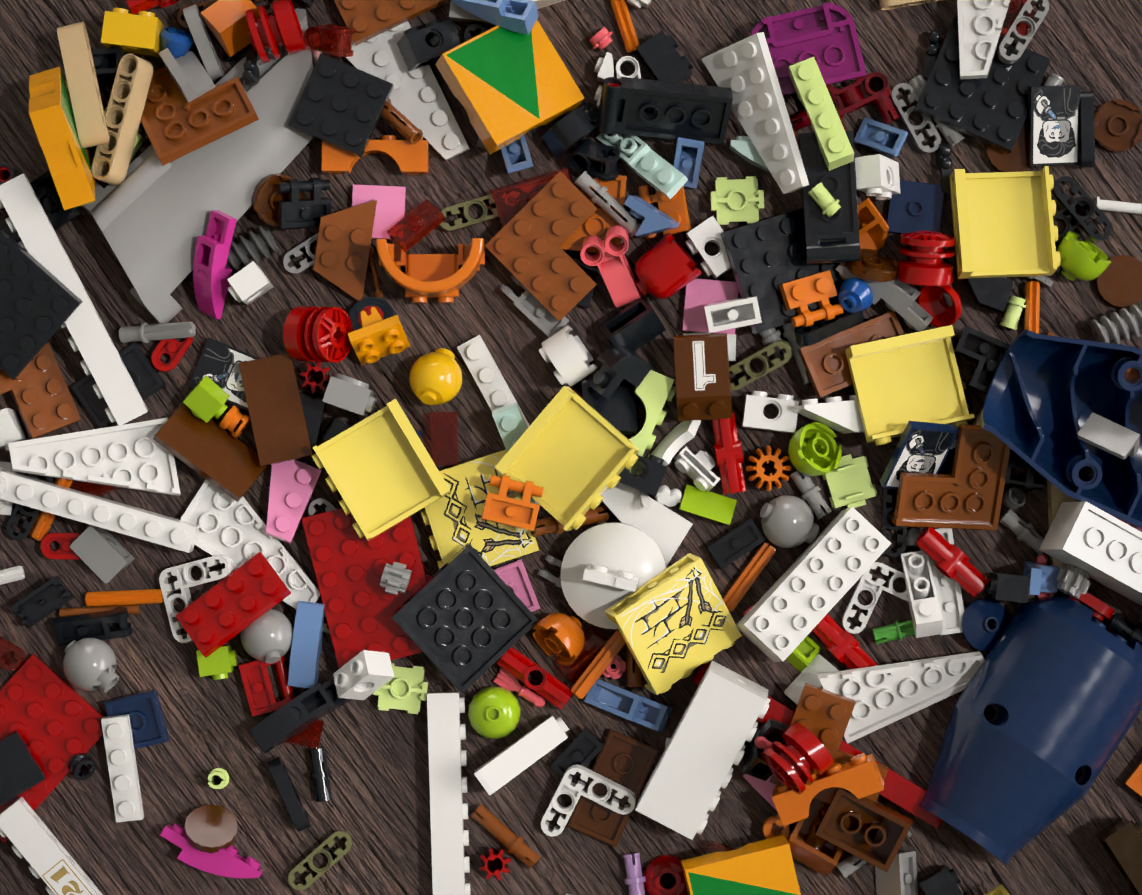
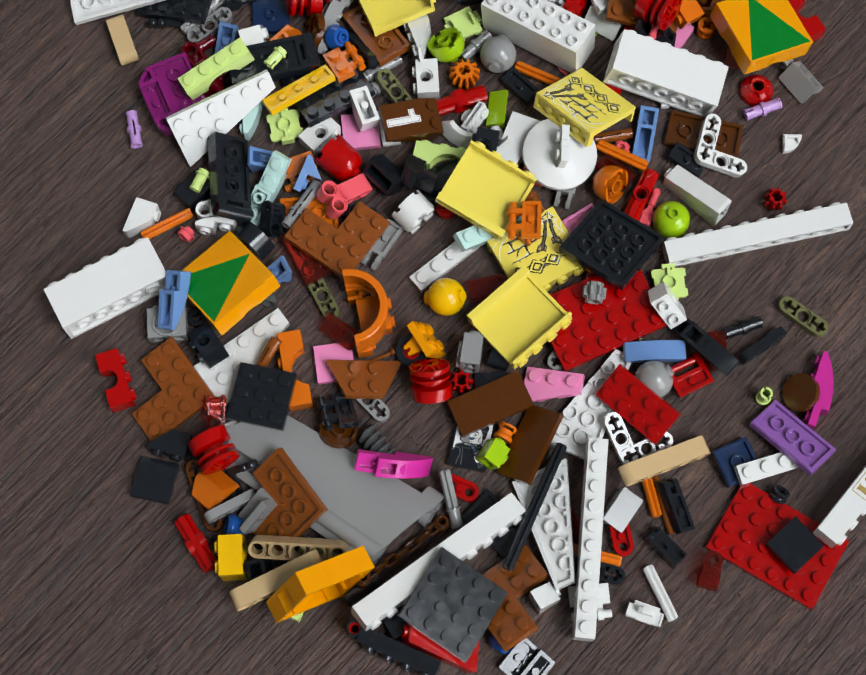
camera: 95 degrees left, 15 degrees down
light grey brick [63,638,119,692] -> none
lime brick [196,645,238,680] -> none
white brick [227,261,273,305] -> none
dark orange pin [471,804,541,869] -> none
none -> yellowish green pin [189,168,210,193]
none -> yellow plate [262,64,336,116]
none -> reddish brown piece [355,515,450,589]
none -> black axle [503,443,567,571]
none -> tan beam [618,435,711,487]
none -> medium lavender tile [749,400,836,476]

